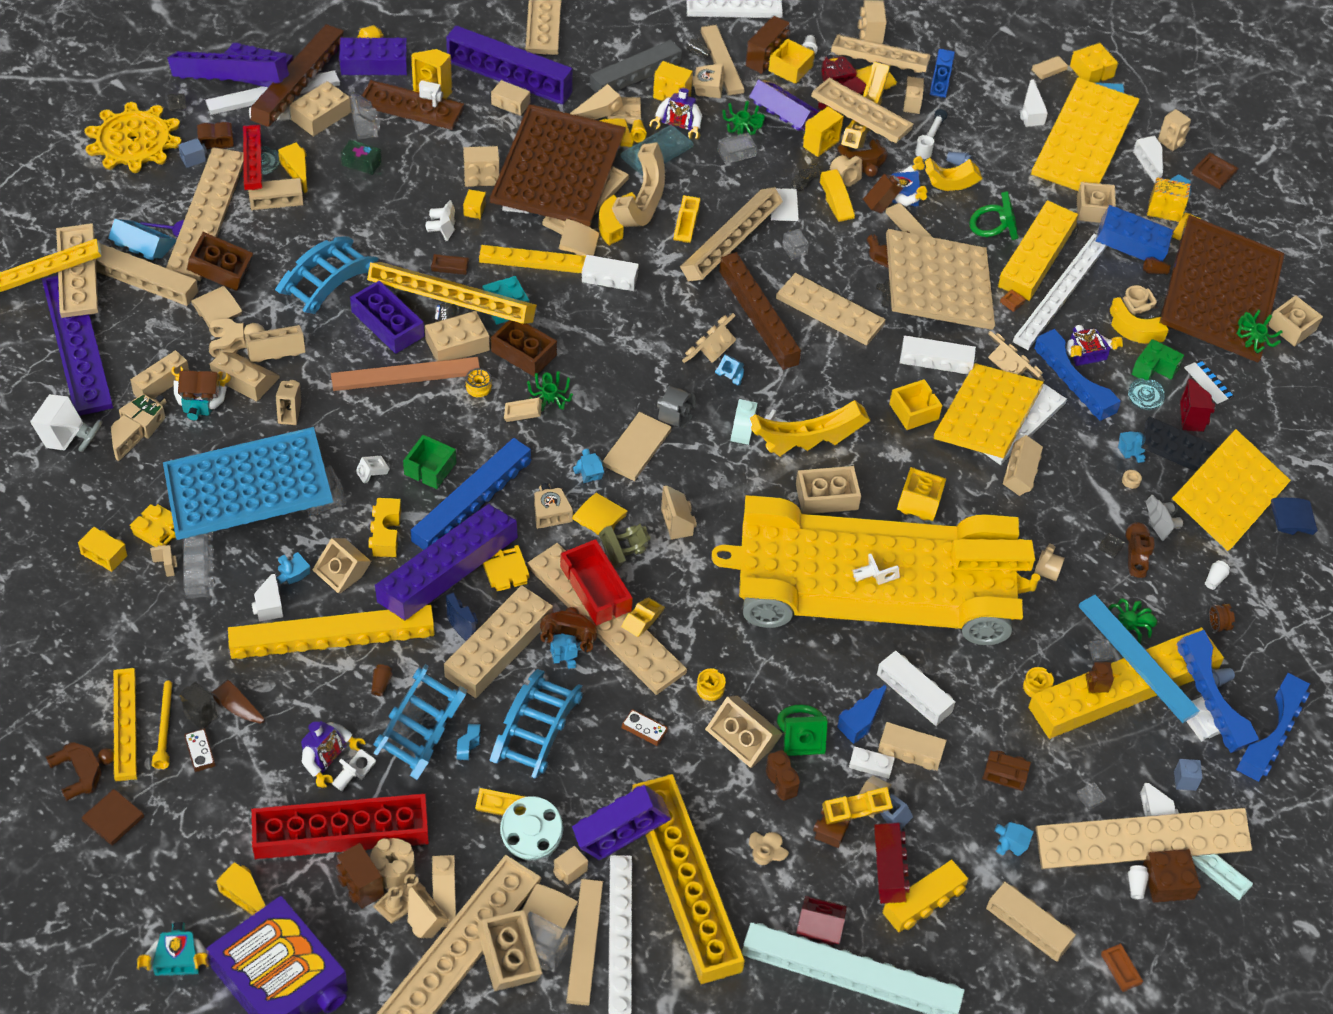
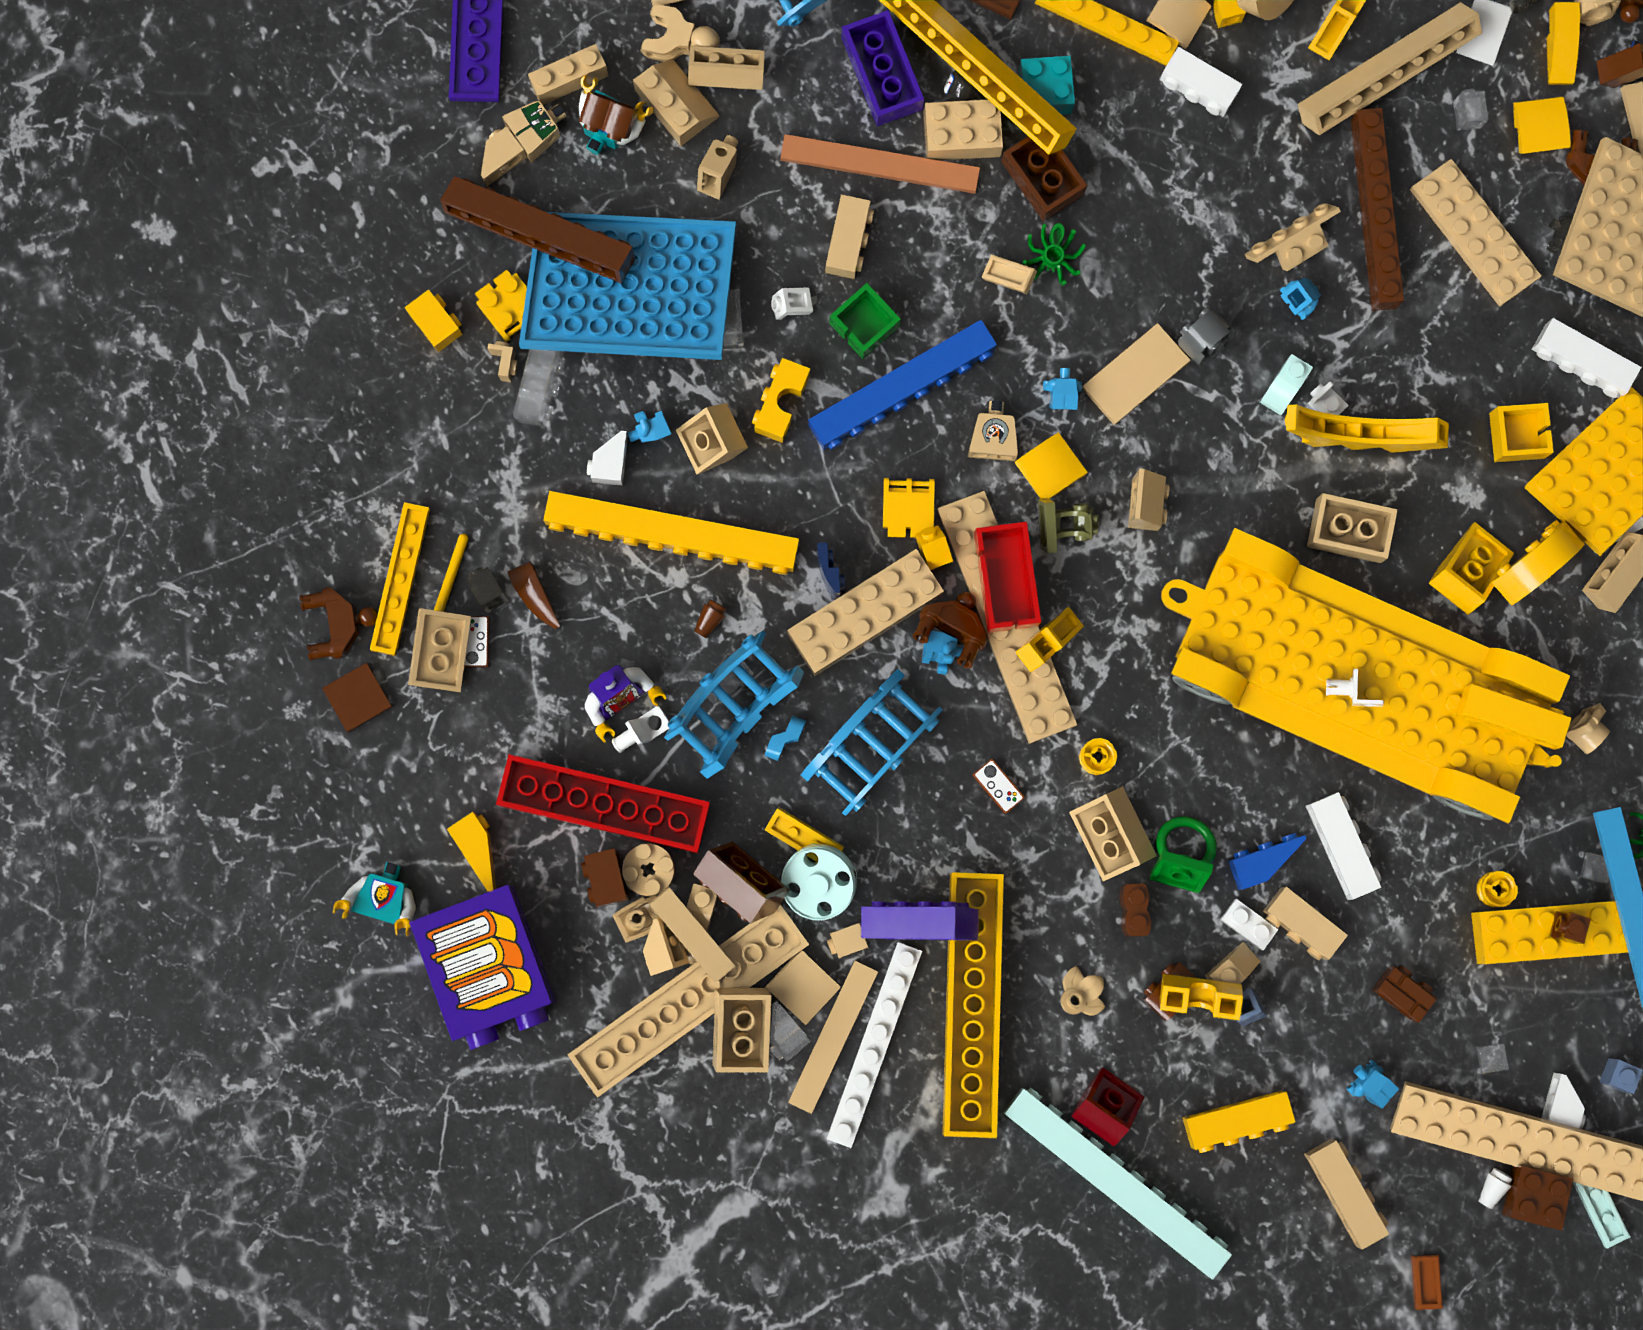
camera: 20 degrees right, 30 degrees up
white piece [30,394,103,452] -> none
dark purple brick [375,504,518,620] -> none
yellow wheel [466,368,492,397] -> none
dark red brick [874,823,910,904] -> none
none -> tan plate [408,609,471,692]
none -> reddish brown brick [440,176,635,284]
none -> tan tile [649,887,735,983]
none -> brick [693,841,790,924]
none -> tan brick [825,195,874,279]
none -> yellow brick [915,525,953,570]
none -> yellow brick [1491,519,1585,605]
none -> yellow slope [1513,97,1571,154]

